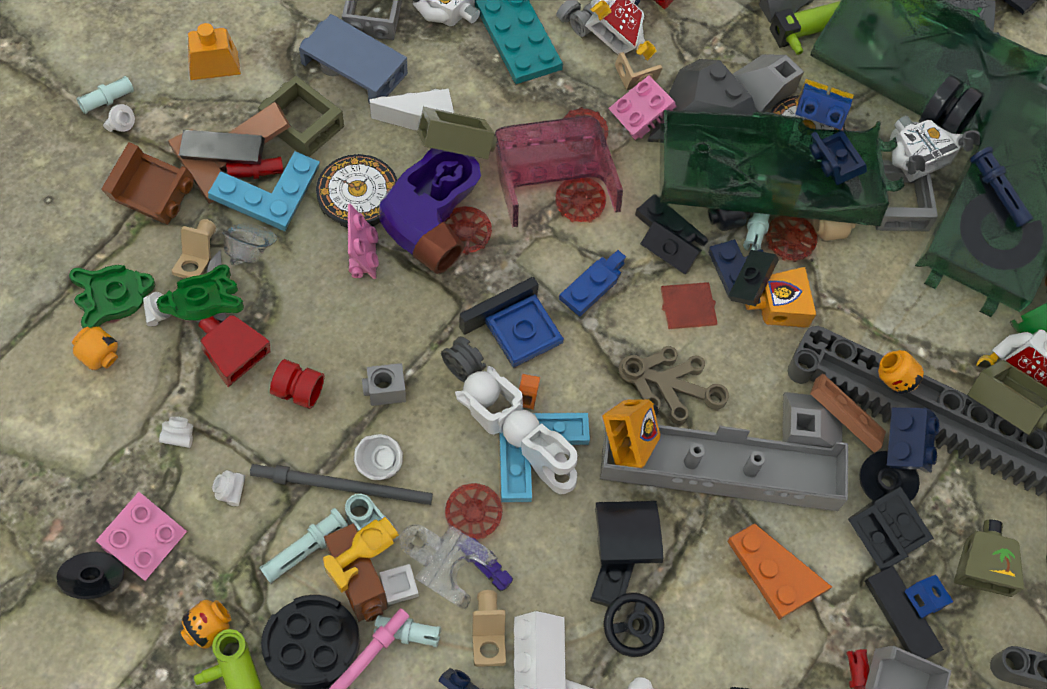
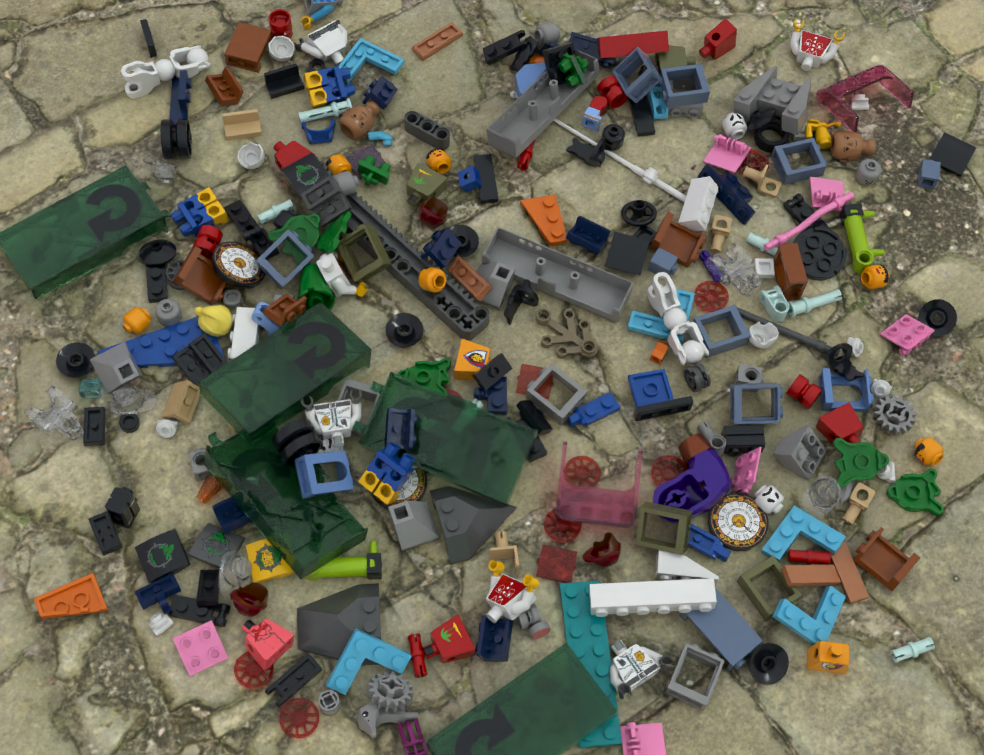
camera: 160 degrees left, 0 degrees up
white plate [103,104,135,132] -> none
tile [179,130,265,165] -> none
yellow piece [323,517,399,593] -> none
light orange torso [602,399,660,468] -> none
bright pink hinge [608,75,677,140] -> none
black slope [848,485,934,571] -> none
dark blue pin [969,146,1034,228] -> none
none -> medium blue panel [295,450,354,499]
none -> black dish [386,313,423,347]
none -> green tile [397,358,451,401]
none -> piece [418,197,448,227]
none -> light orange head [426,148,452,174]
none -> black hair [504,279,539,325]
none -> light grey window [526,363,587,426]
none -> clear red piece [536,544,577,583]
none -> dark blue bracket [566,216,611,254]
none -> dark red piece [583,532,621,567]
none -> white brick [589,578,717,617]
none -> sand blue brick [648,248,678,276]
none -> dark orange panel [649,212,707,268]
none -> blue hinge [675,524,731,562]
none -> sand blue window [693,305,751,358]
none -> light grey pin [697,421,726,458]
none -> black brick [721,425,765,456]
none -> sand blue window [730,382,783,424]
none -> black dish [749,643,789,684]
none -> white head [754,485,784,514]
none -> medium azure plate [772,586,846,645]
none -> light grey slope [773,425,827,480]
none -> medium blue panel [818,368,874,412]
none -> black hair [821,343,865,381]
none -> light grey gear [873,394,917,436]

